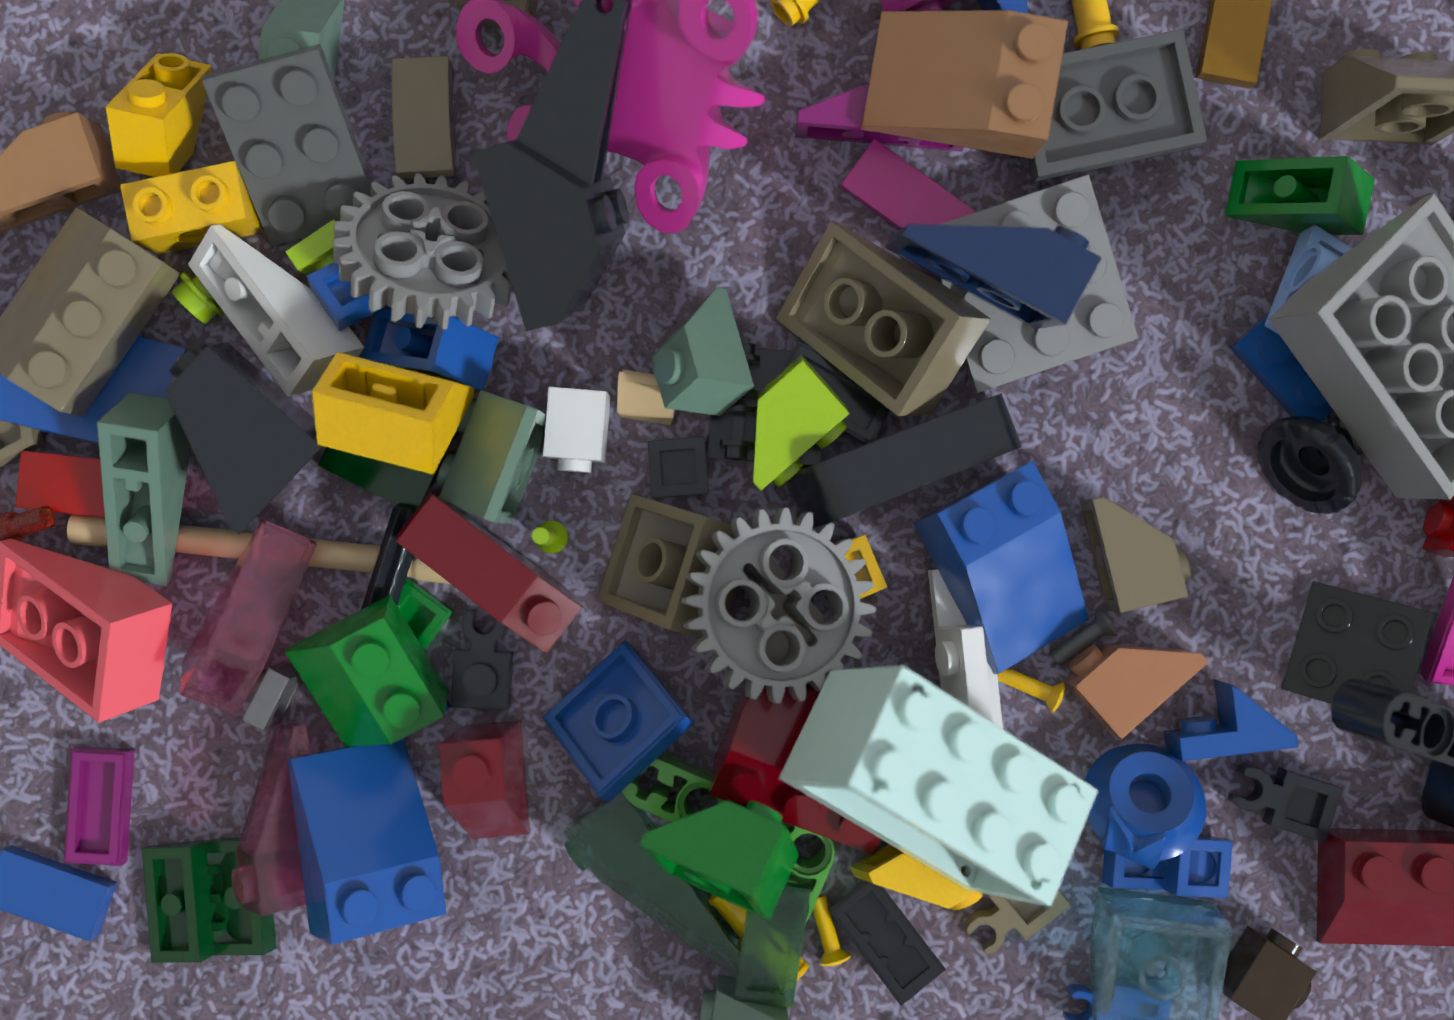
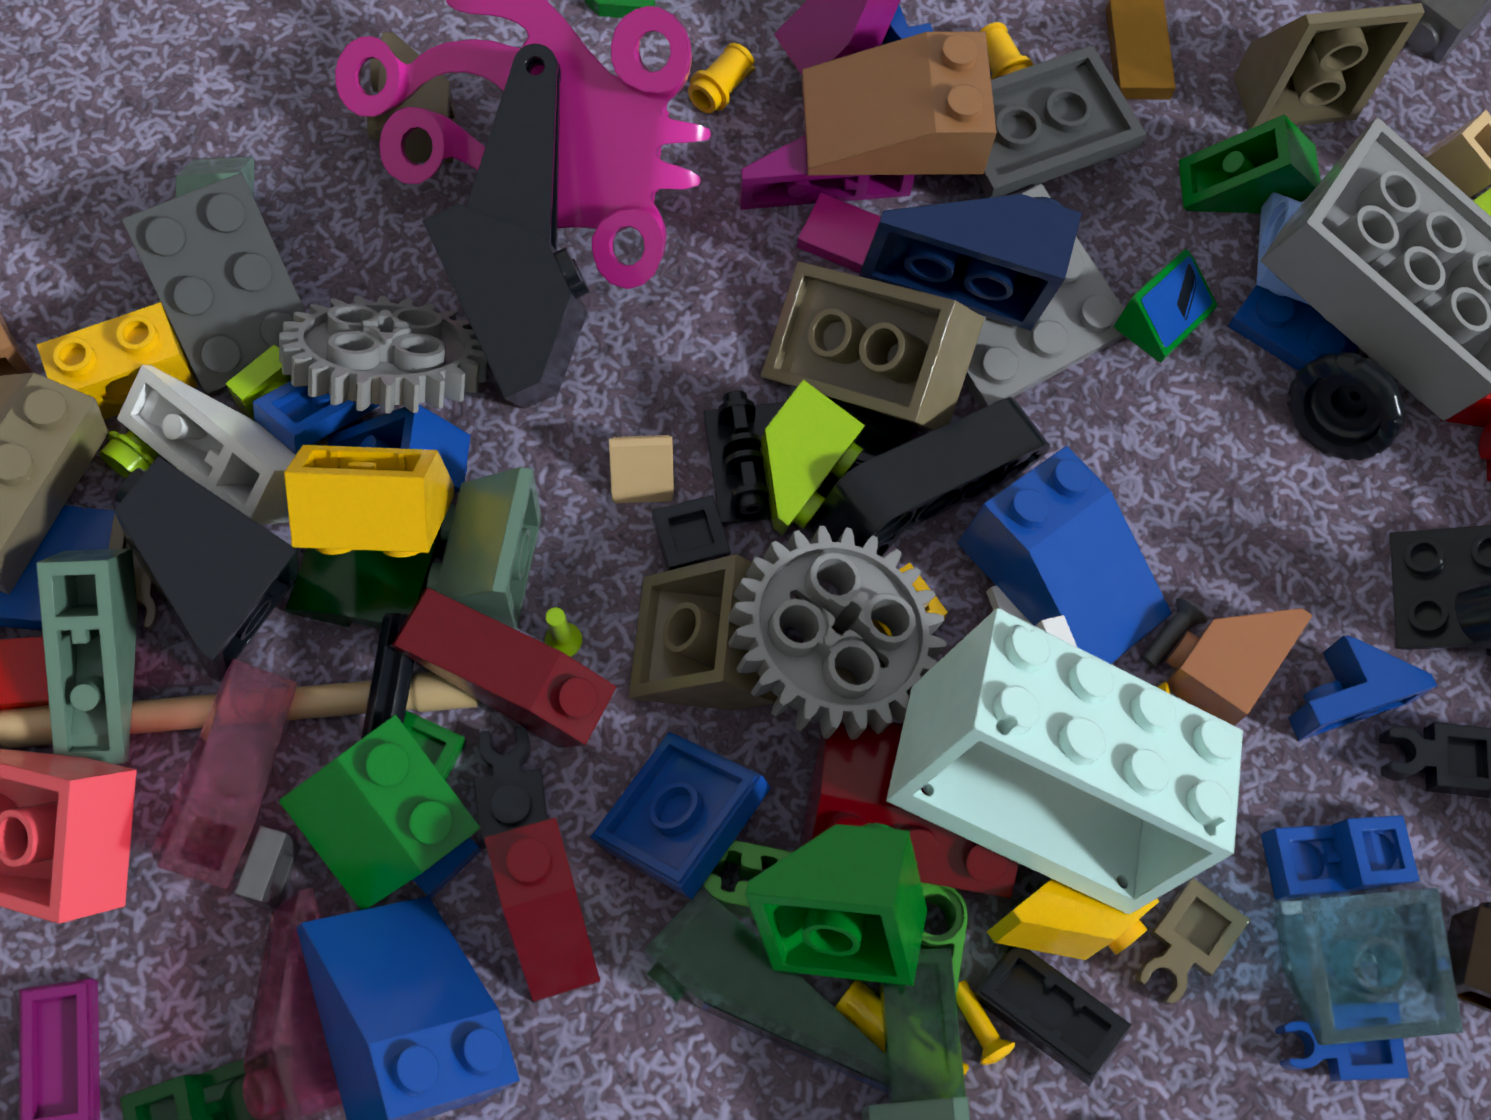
camera: 20 degrees left, 20 degrees down
yellow slope [105,53,212,177] -> none
dark tan slope [392,56,456,179] -> none
white brick [543,387,611,473] -> none
sand green slope [652,287,754,416] -> none
dark tan slope [1080,497,1191,613] -> none
blue piece [1085,744,1206,869] -> none
none -> slope [1113,249,1218,363]

